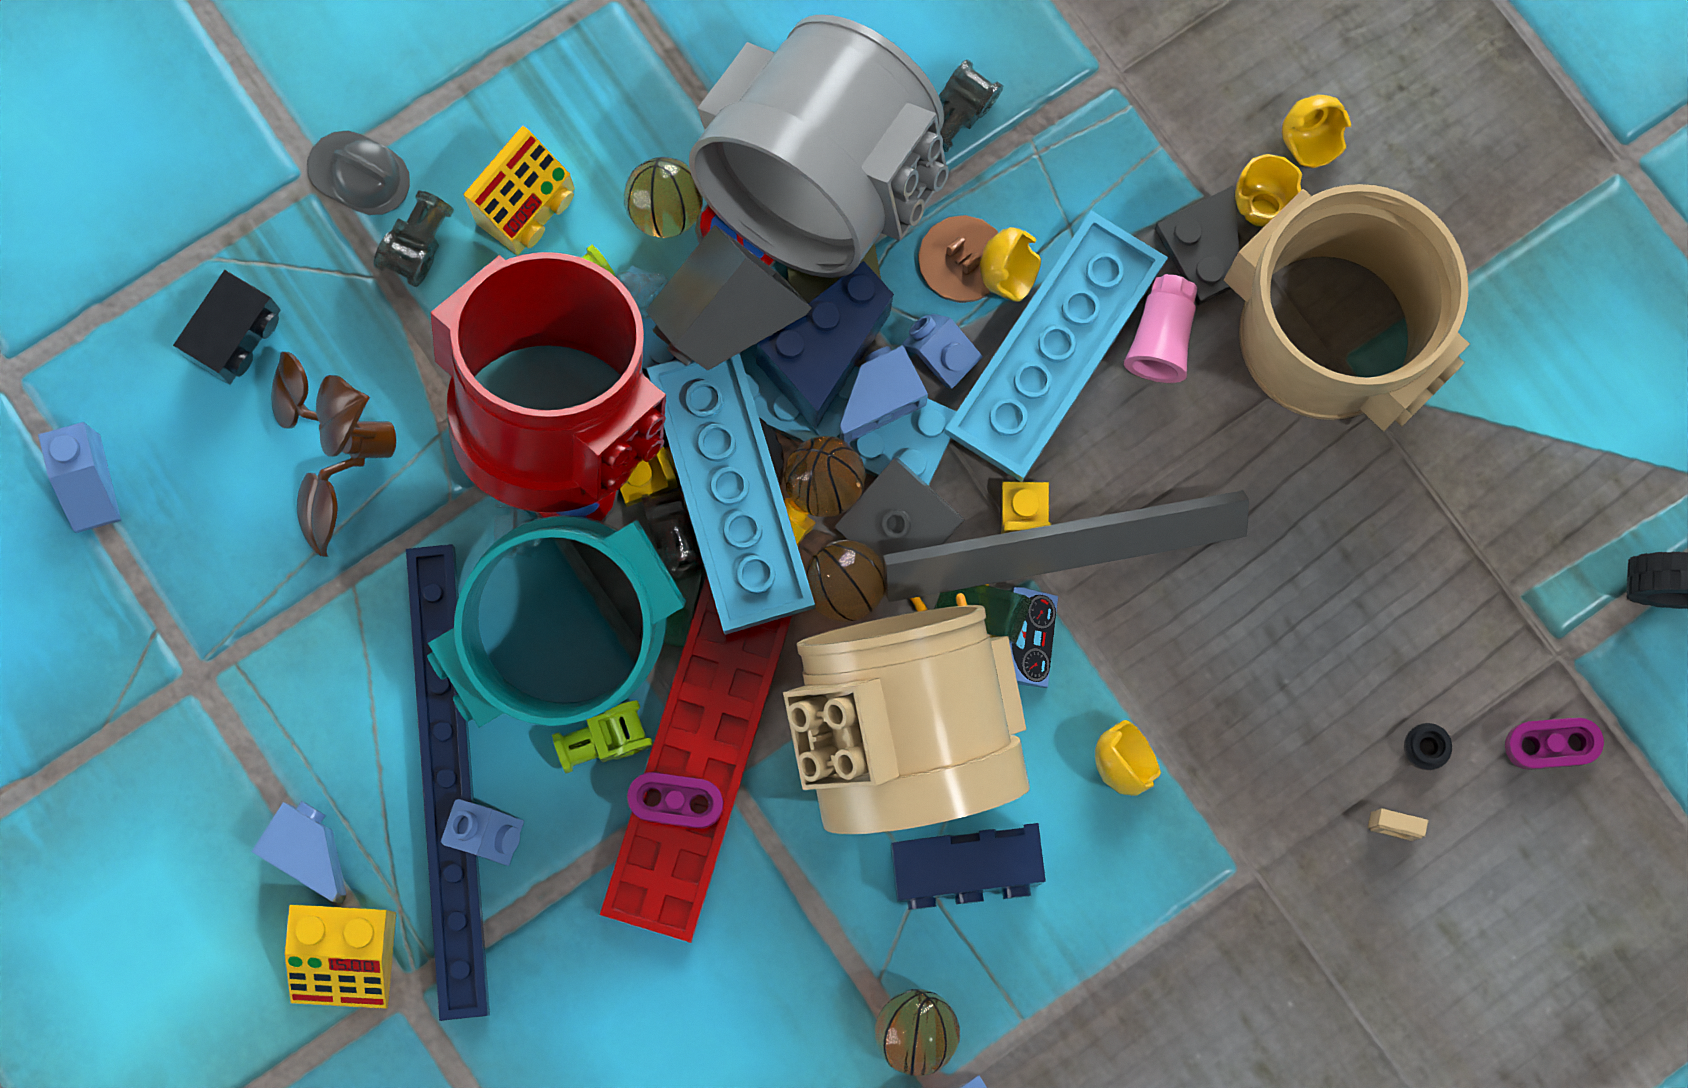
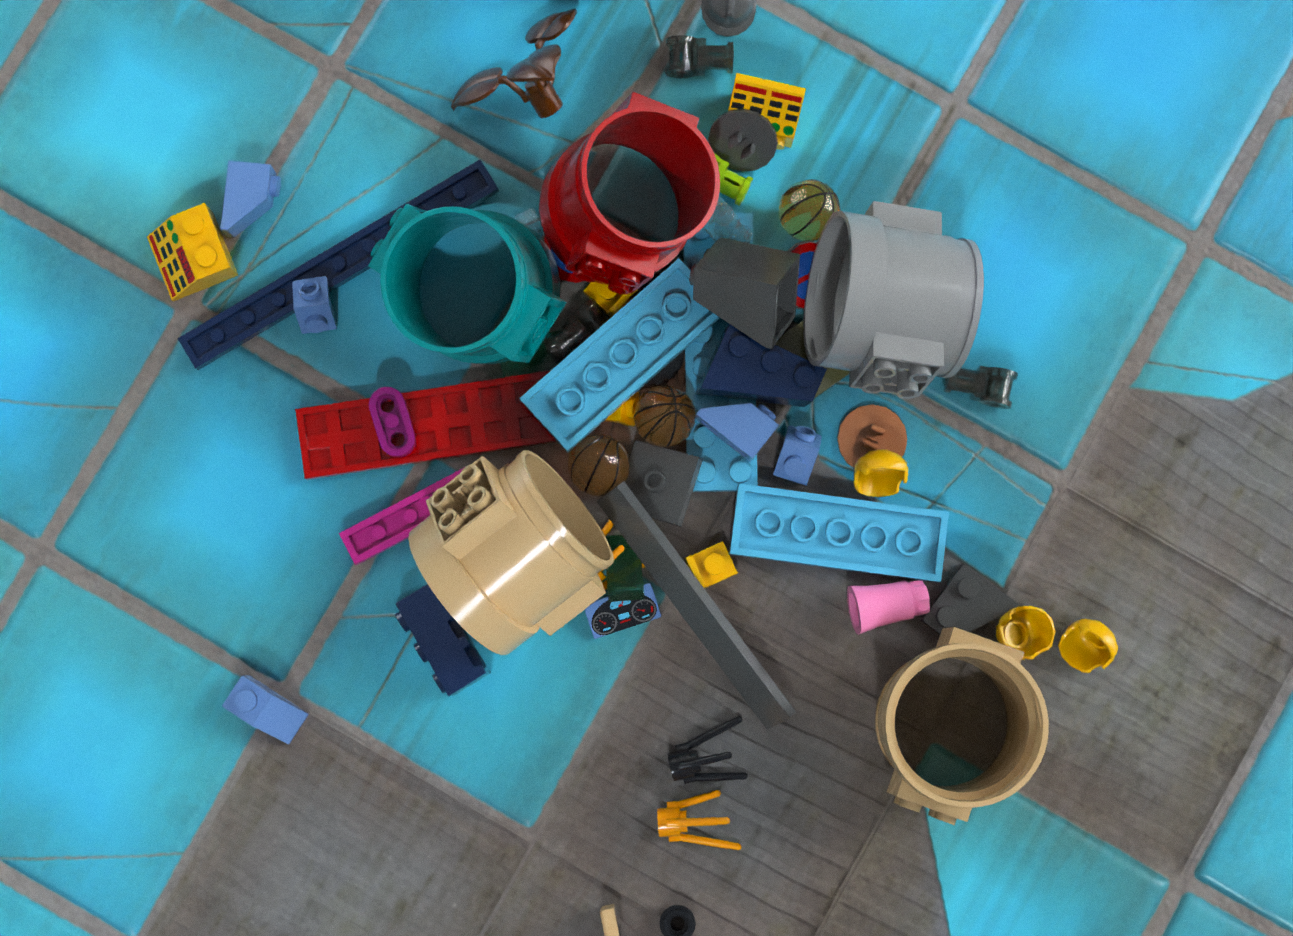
camera: 60 degrees right, 5 degrees up
lime connector [552,700,653,774] -> none
piece [875,989,960,1076] -> none
yellow hair [1095,720,1161,796] -> none
none -> dark pink plate [339,467,465,565]
none -> light orange plant [657,790,742,850]
none -> black plant [667,716,748,784]
none -> dark grey piece [708,109,778,172]

